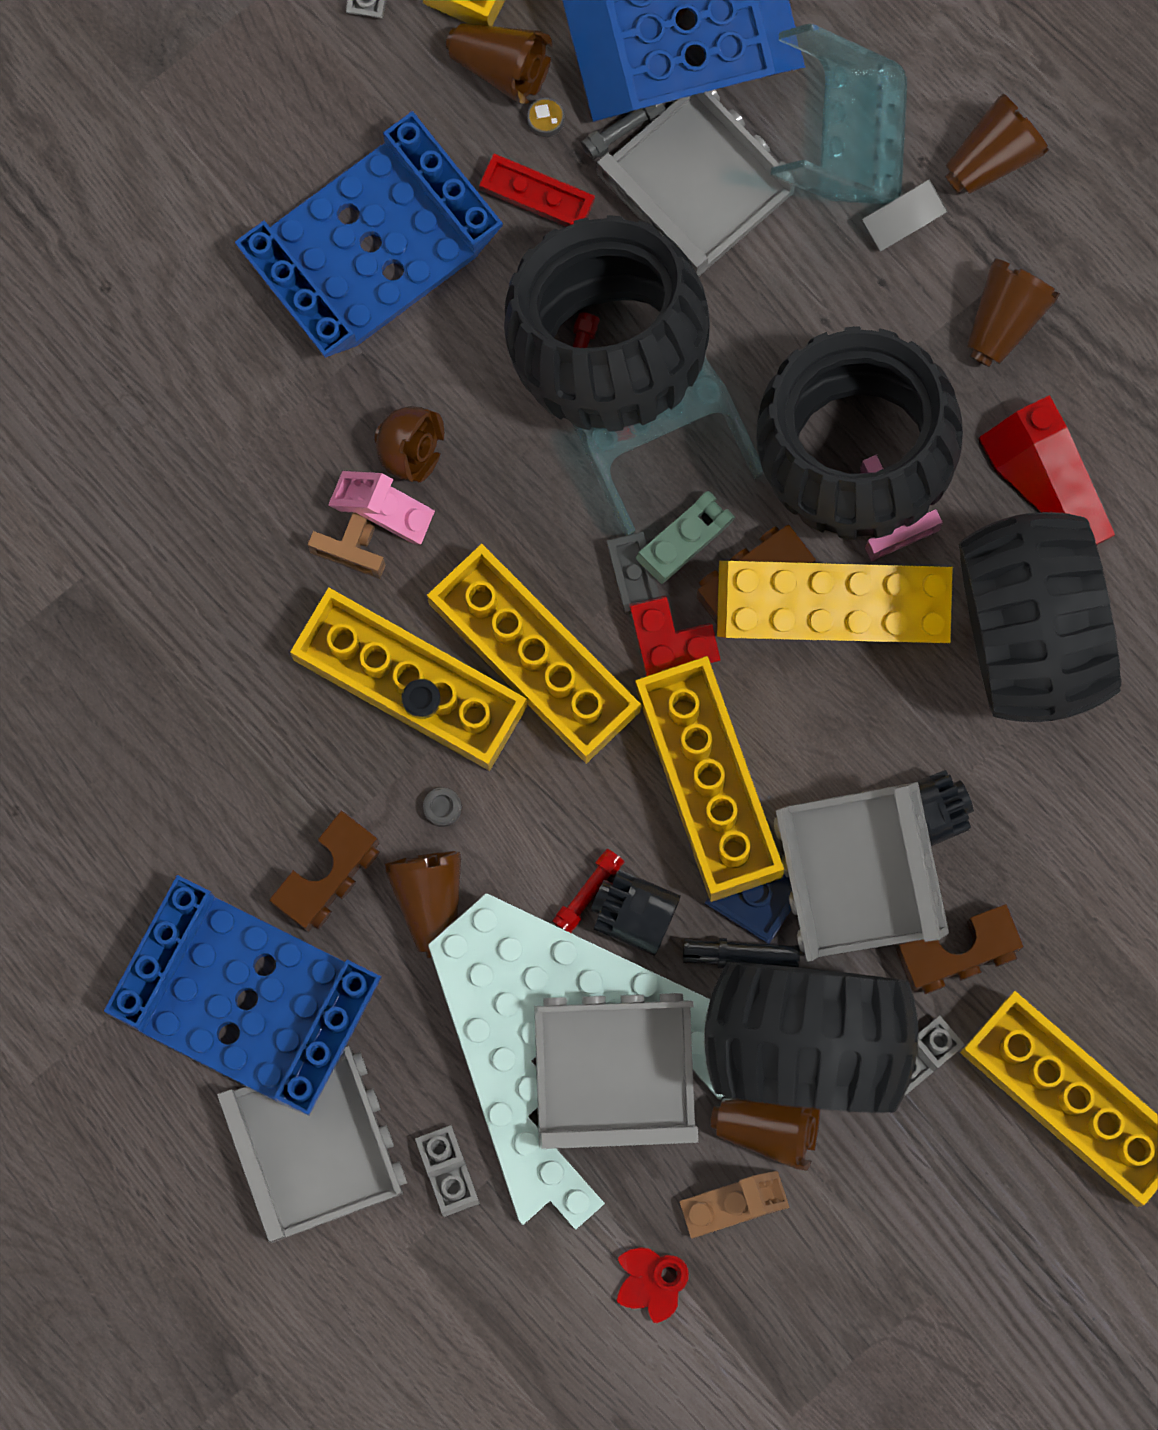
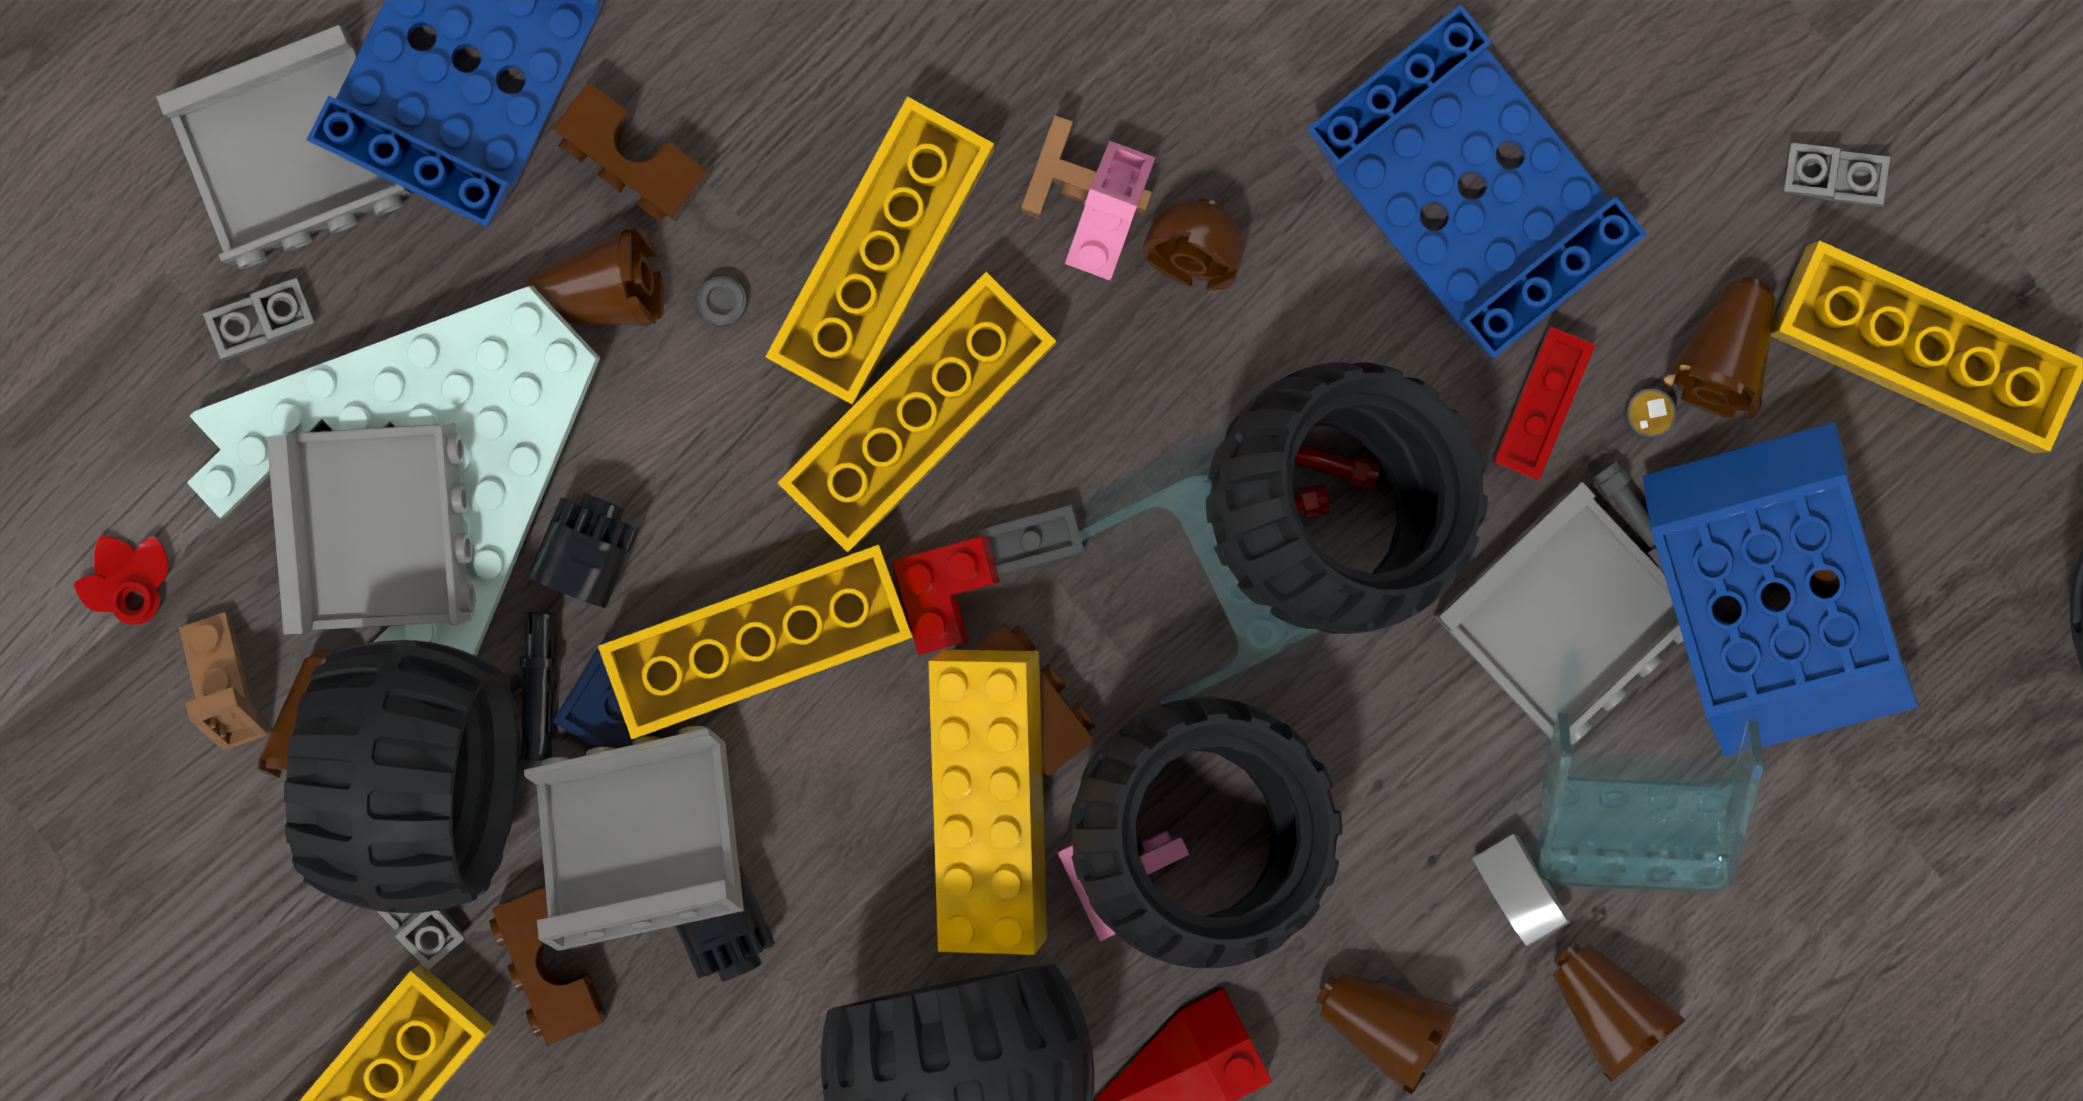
camera: 90 degrees right, 10 degrees up
black tile [402,679,441,719] -> none
red bar [552,849,625,933] -> none
sand green plate [635,491,735,585] -> none

